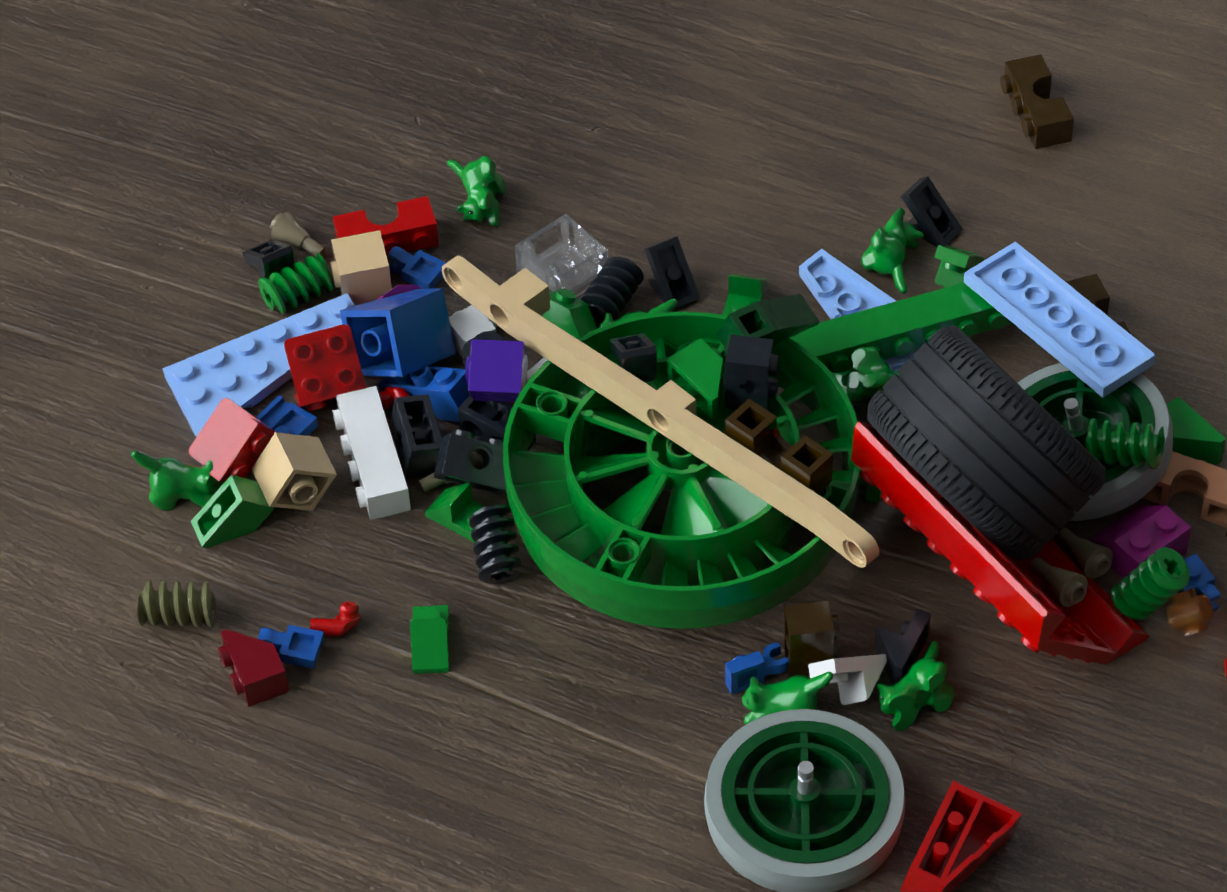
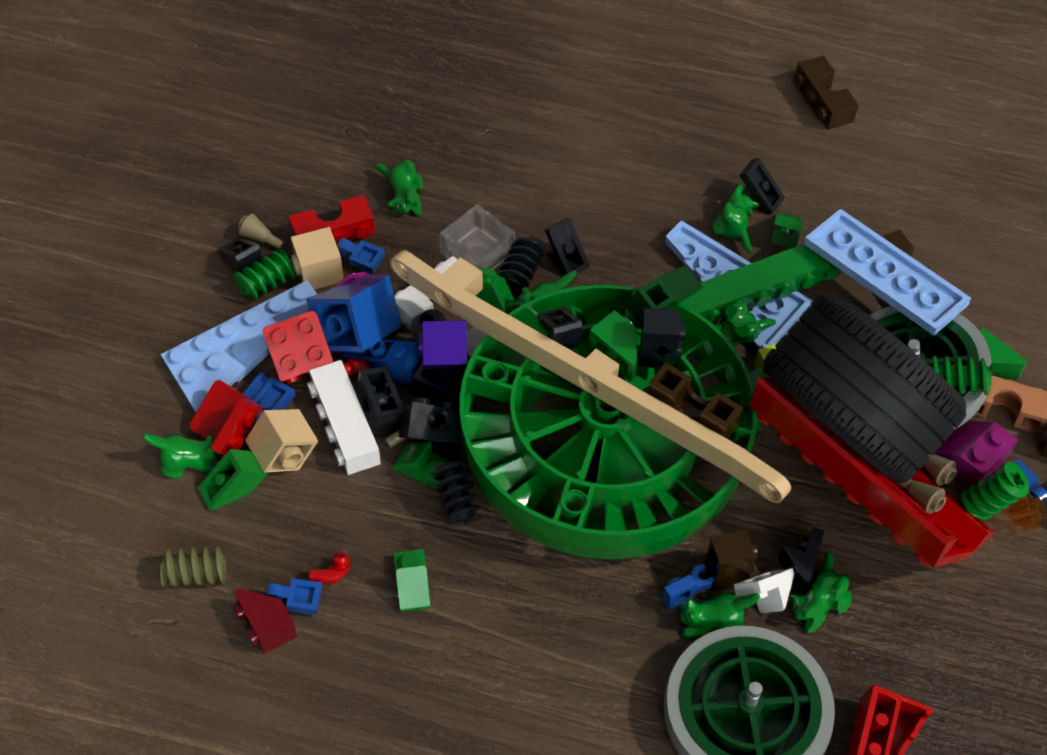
camera: 10 degrees left, 5 degrees up
green slope [722,274,768,316] -> none

